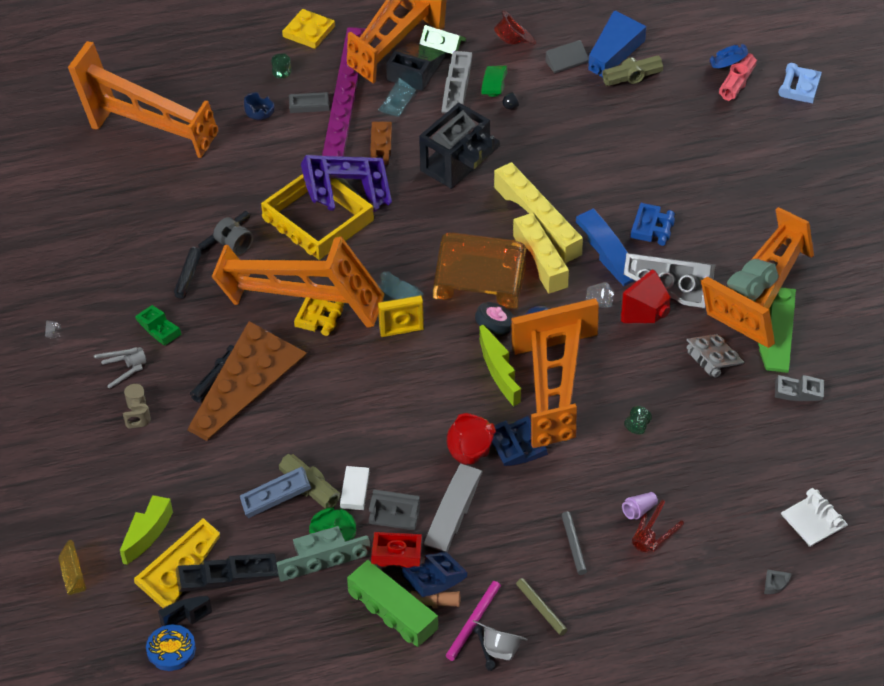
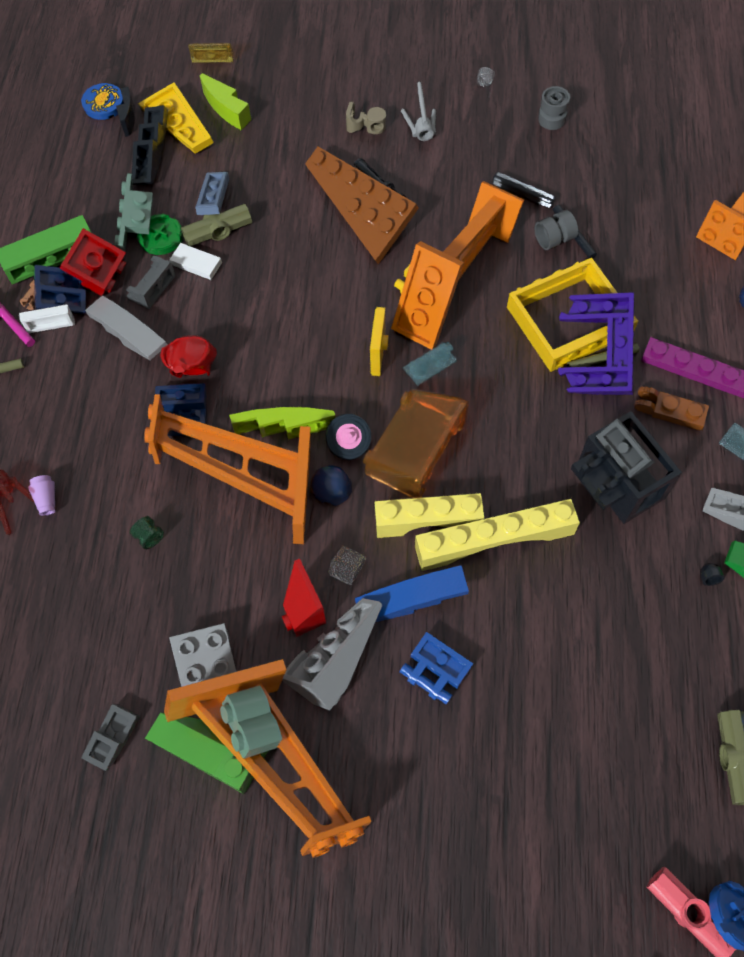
camera: 110 degrees right, 15 degrees up
green slope [135,305,181,346] -> none
dark grey bar [562,511,587,575] -> none
none -> white tile [19,305,75,333]
none -> dark grey wheel [538,86,570,130]

